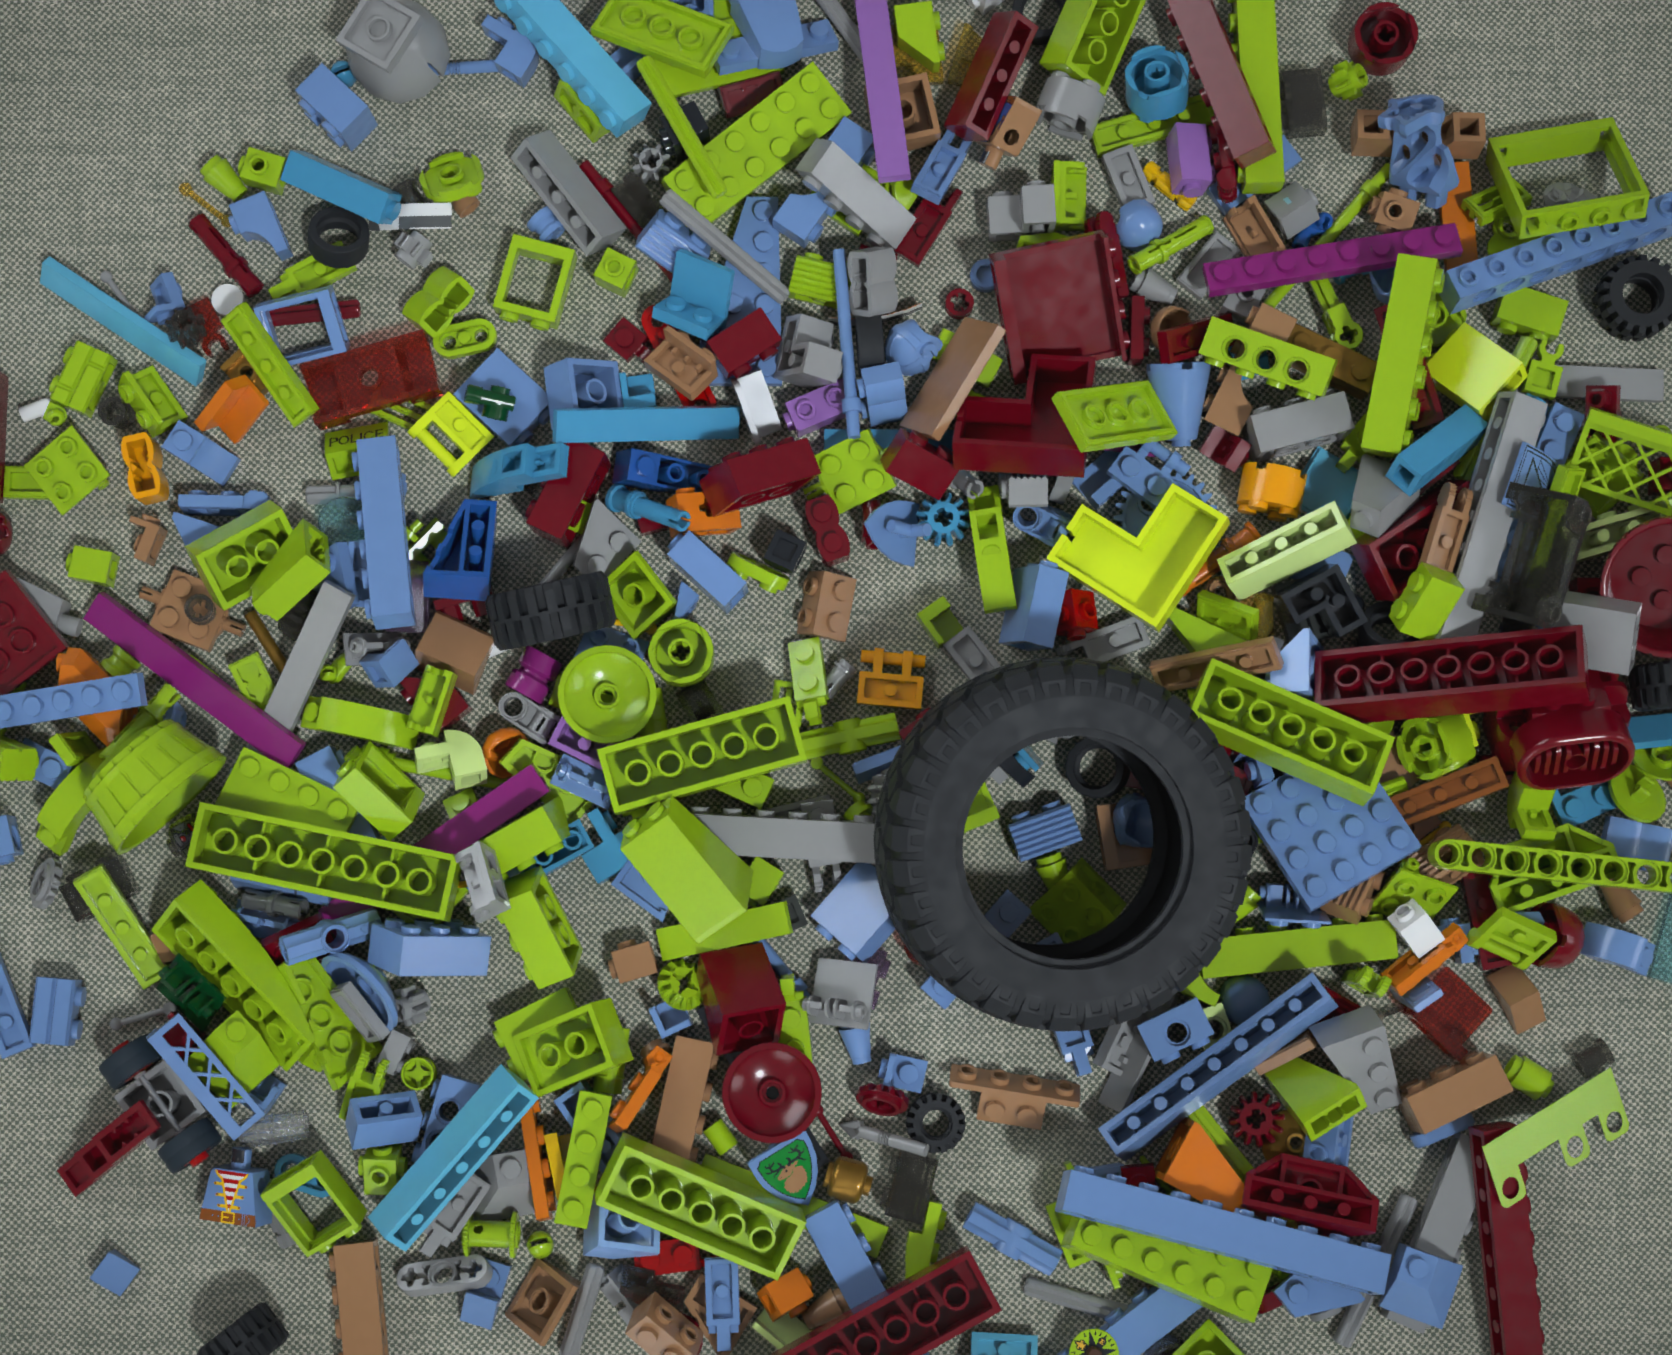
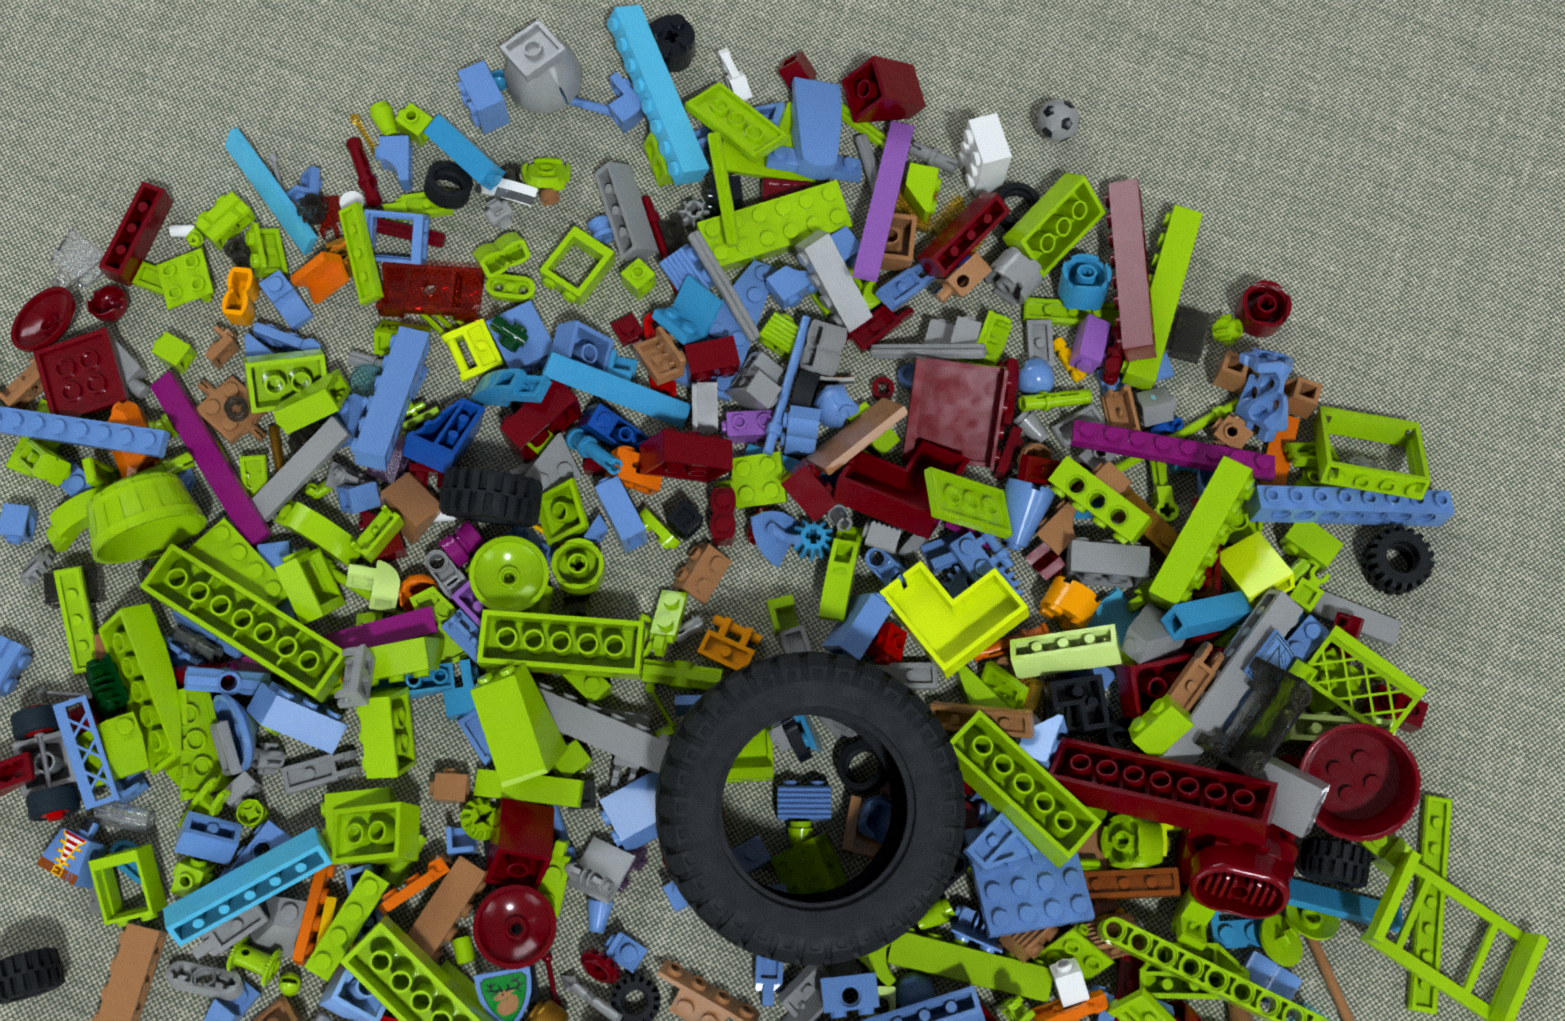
camera: 15 degrees right, 10 degrees down
none -> light grey hinge [280,750,361,795]
none -> light grey axle [870,343,987,359]
none -> medium blue wing [963,812,1038,871]

